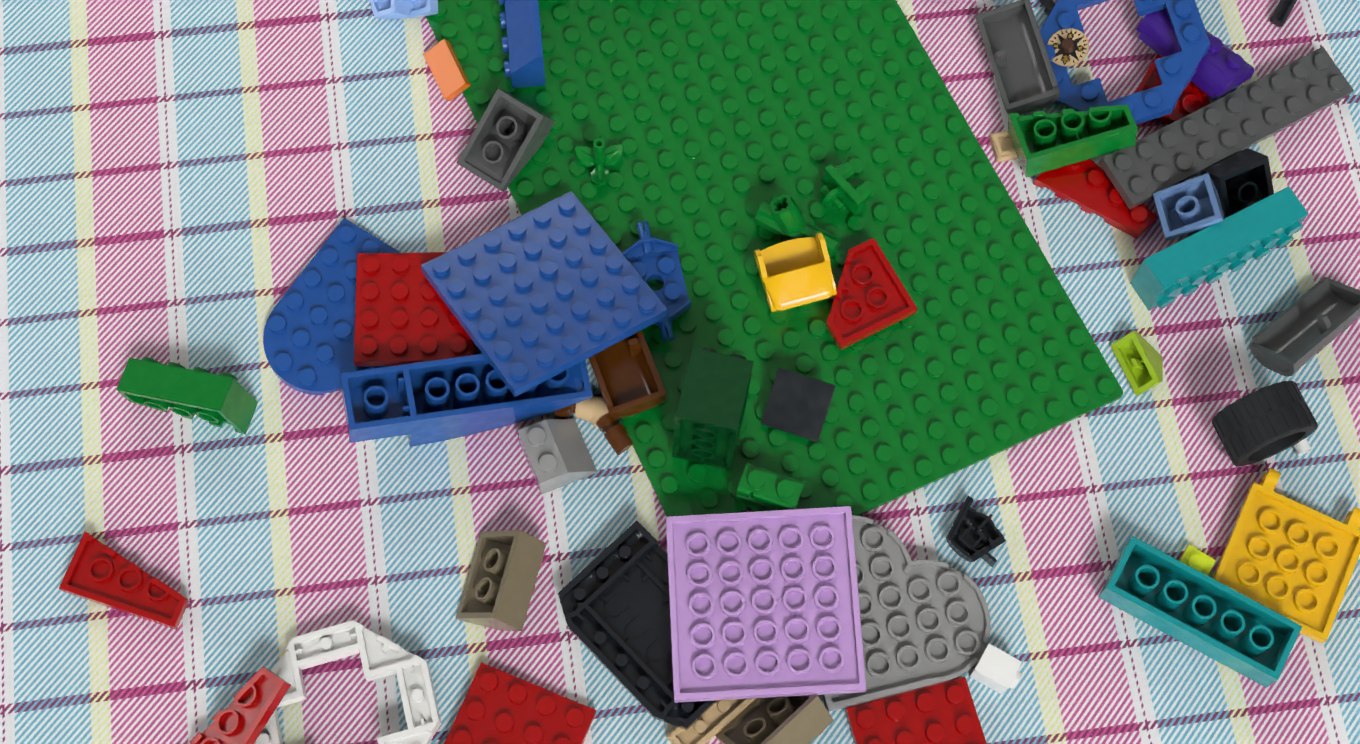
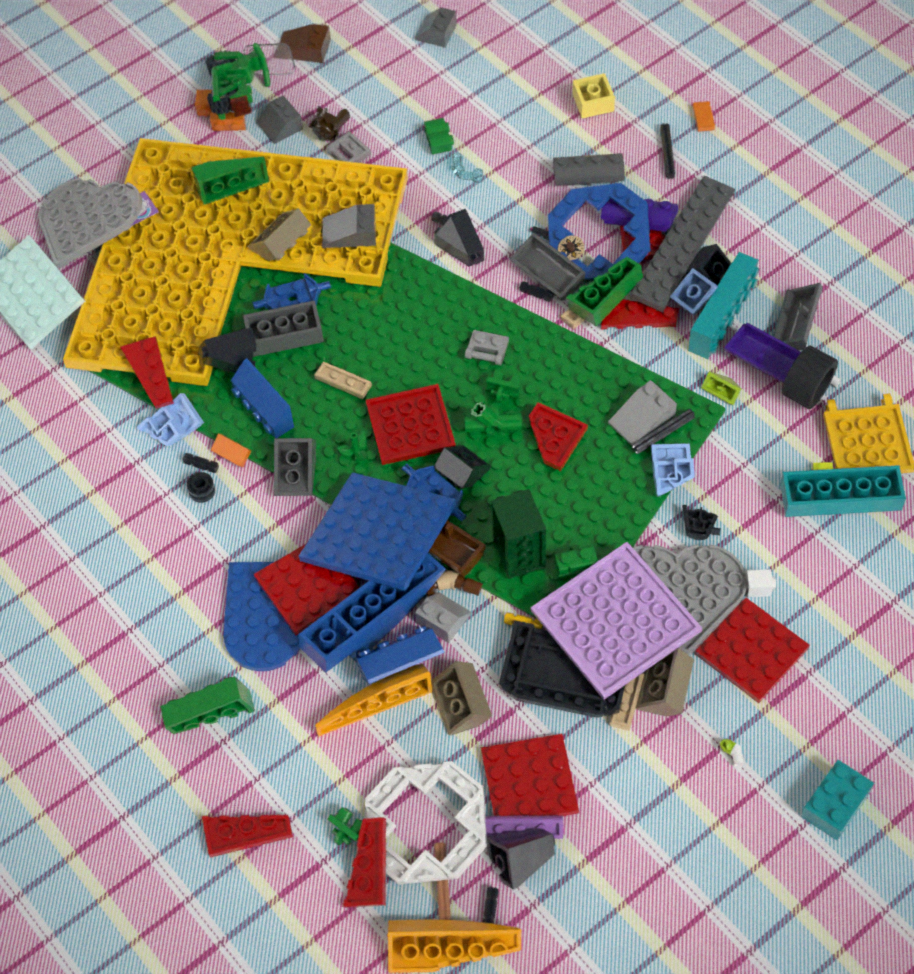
camera: 25 degrees left, 10 degrees down
yellow piece [753,232,837,313] -> none
black piece [761,367,836,442] -> none
none -> black axle [183,453,219,473]
none -> black wheel [187,472,216,503]
none -> tan tile [314,361,372,399]
none -> light orange wedge [315,663,432,737]
none -> green hips [327,807,363,845]
none -> blue slope [354,625,445,684]
none -> red plate [366,384,456,465]
none -> black slope [434,445,491,489]
none -> light grey plate [465,330,509,365]
none -> yellow axle [504,612,543,629]
none -> black axle [519,281,554,302]
none -> light grey slope [608,380,677,445]
none -> black axle [631,409,695,454]
none -> light blue slope [651,444,695,497]
none -> dark purple container [724,322,801,383]

